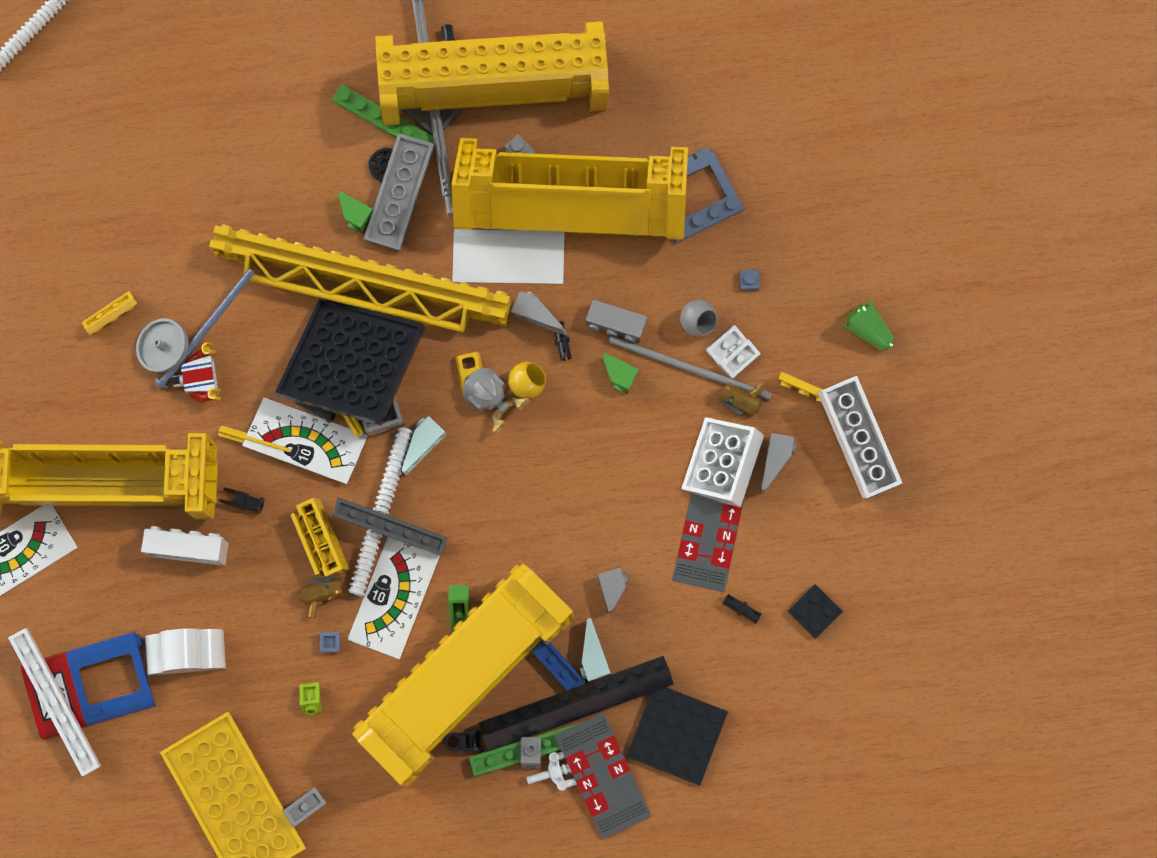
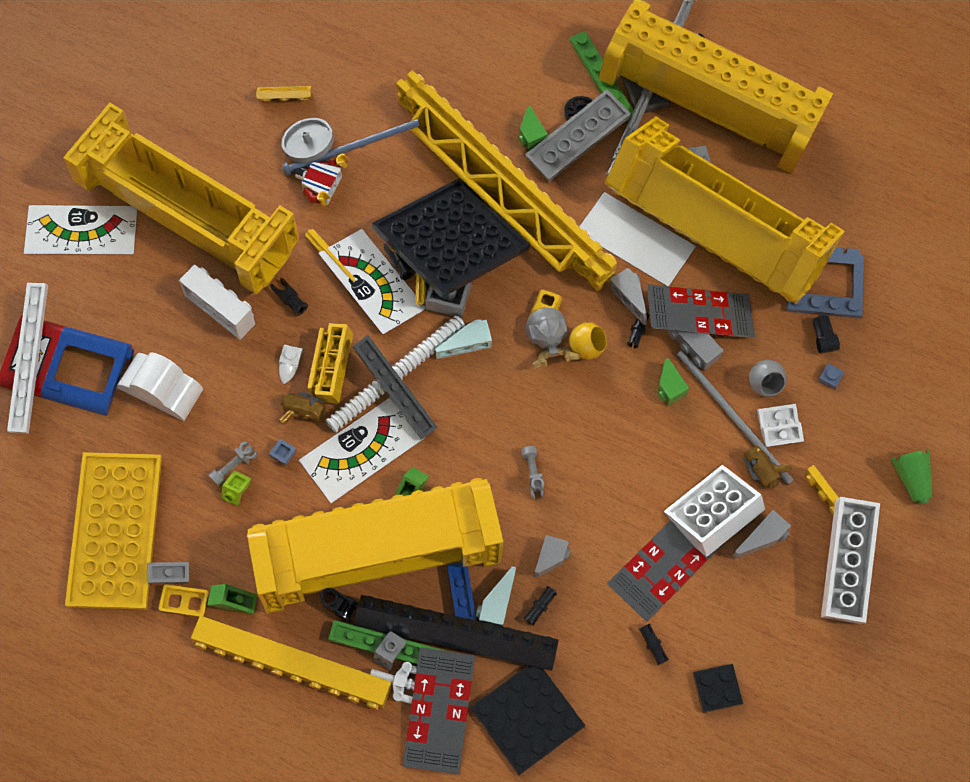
camera: 25 degrees right, 10 degrees down
none -> yellow piece [159,584,208,617]
none -> yellow brick [191,616,392,710]
none -> bright green slope [207,584,257,614]
none -> light grey bar [209,442,258,486]
none -> white plate [279,345,303,384]
none -> light grey bar [521,446,544,500]
none -> black pin [524,586,557,626]
none -> dark grey sticker [647,284,755,338]
none -> black piece [812,315,840,354]

